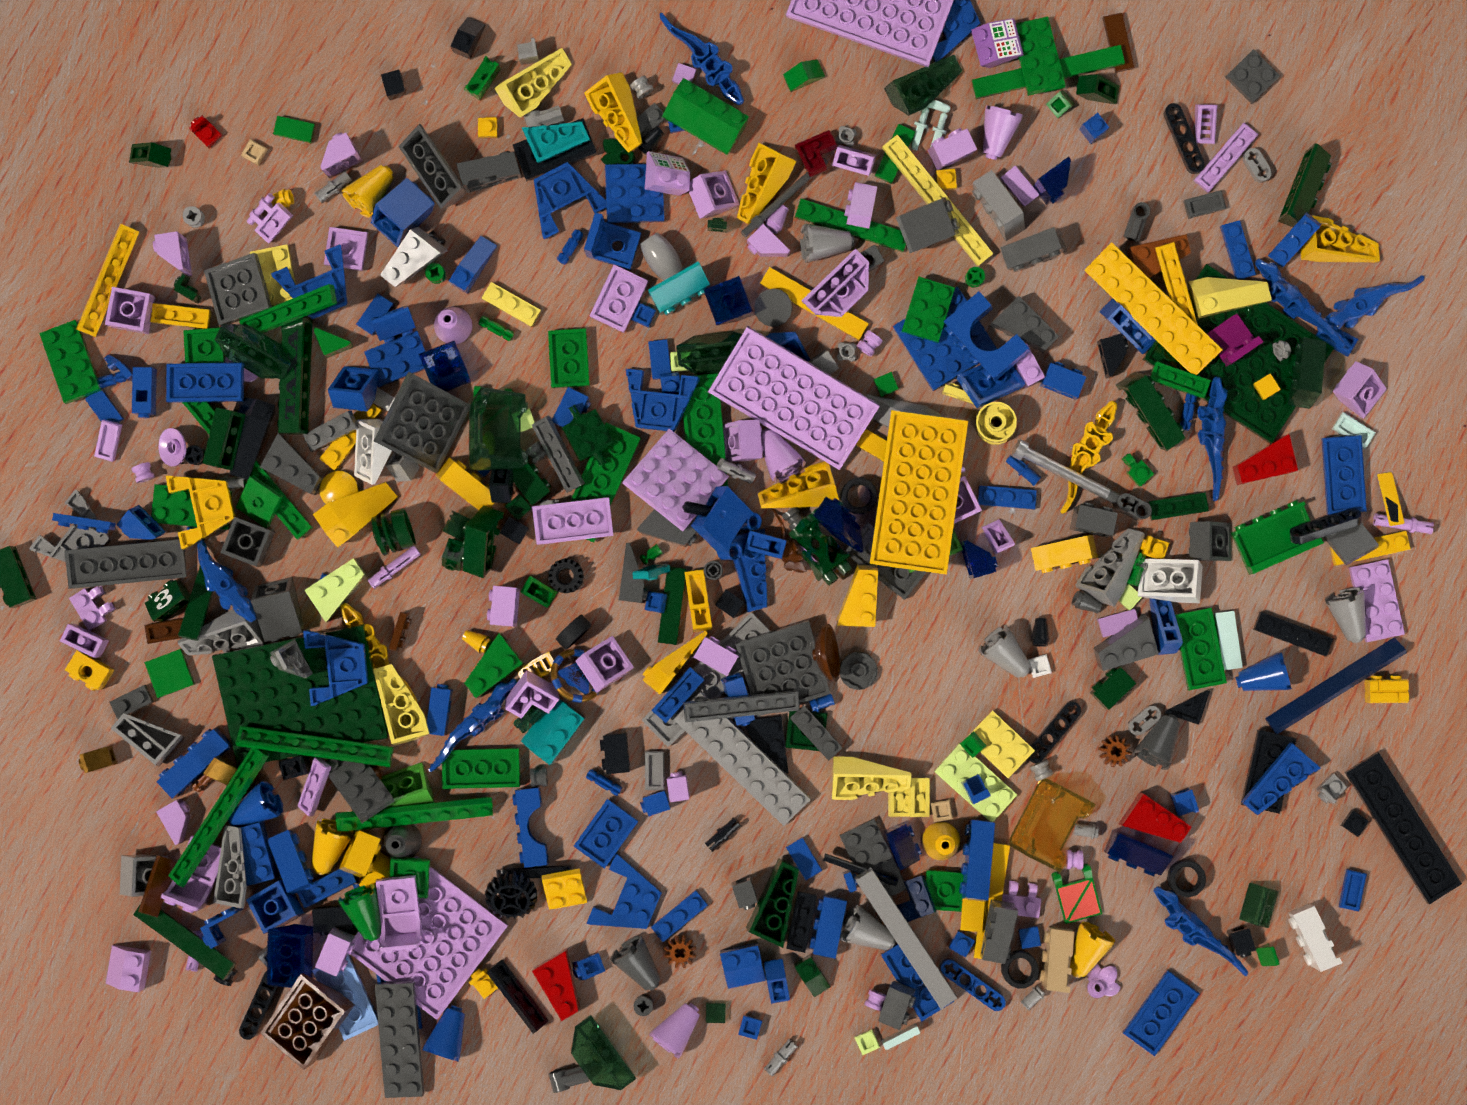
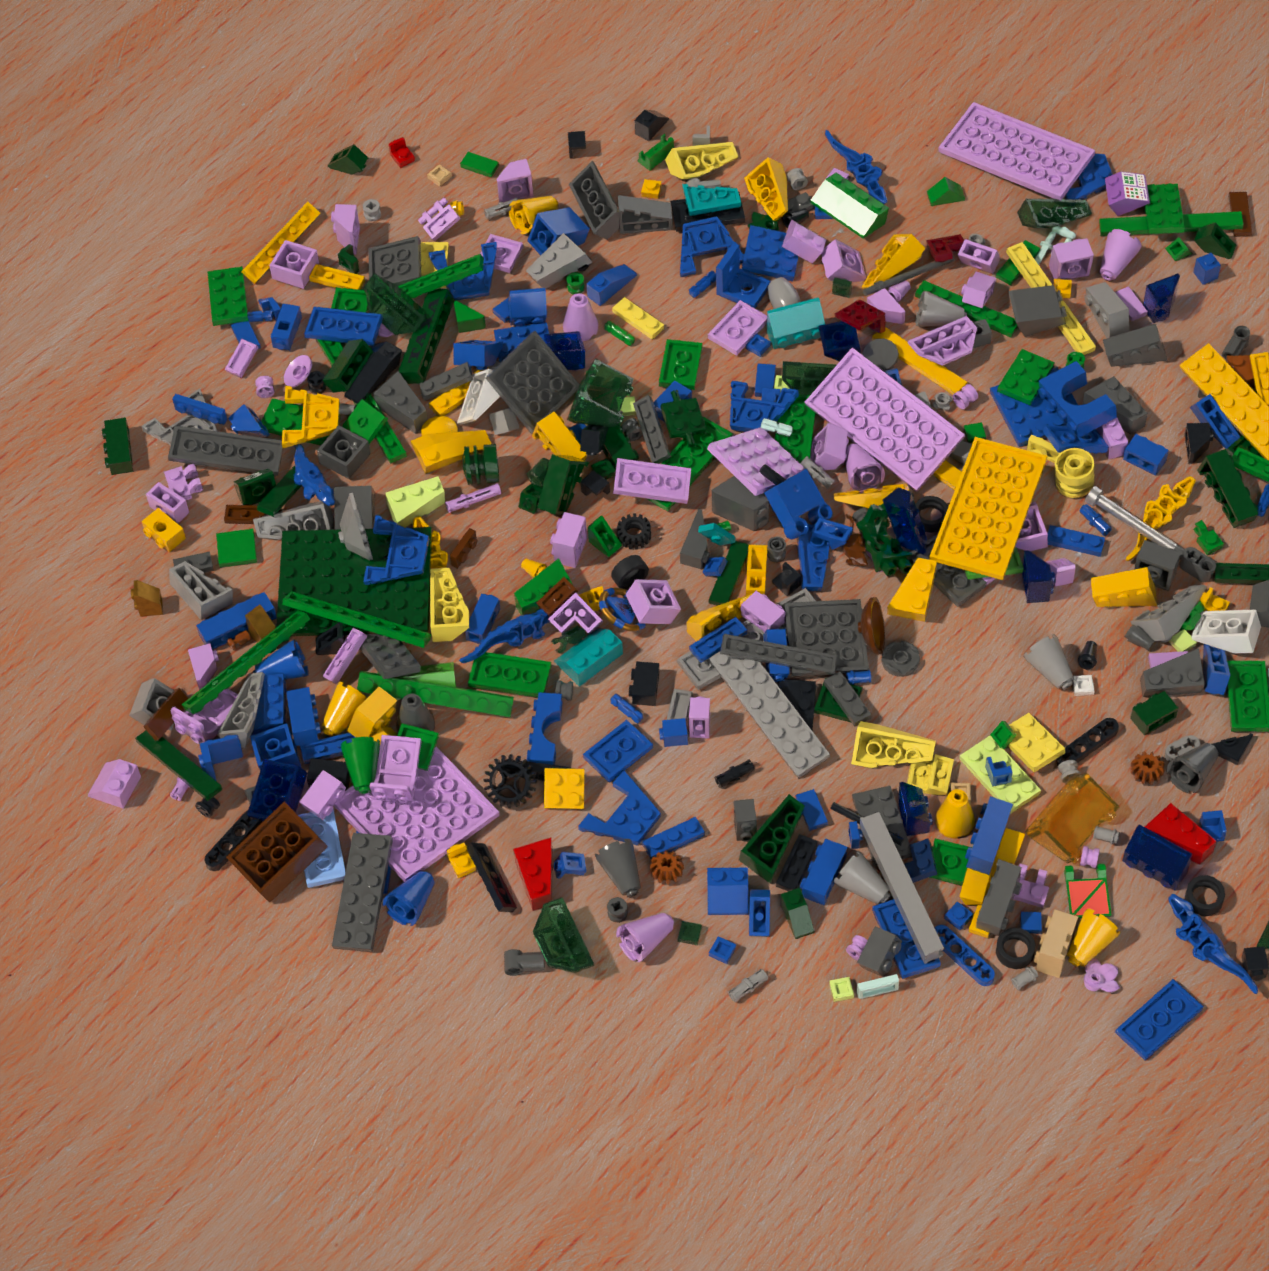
camera: 15 degrees right, 30 degrees down
none -> reddish brown plate [537,577,578,617]
none -> light aqua piece [761,418,792,437]
none -> dark red bracket [835,300,885,334]

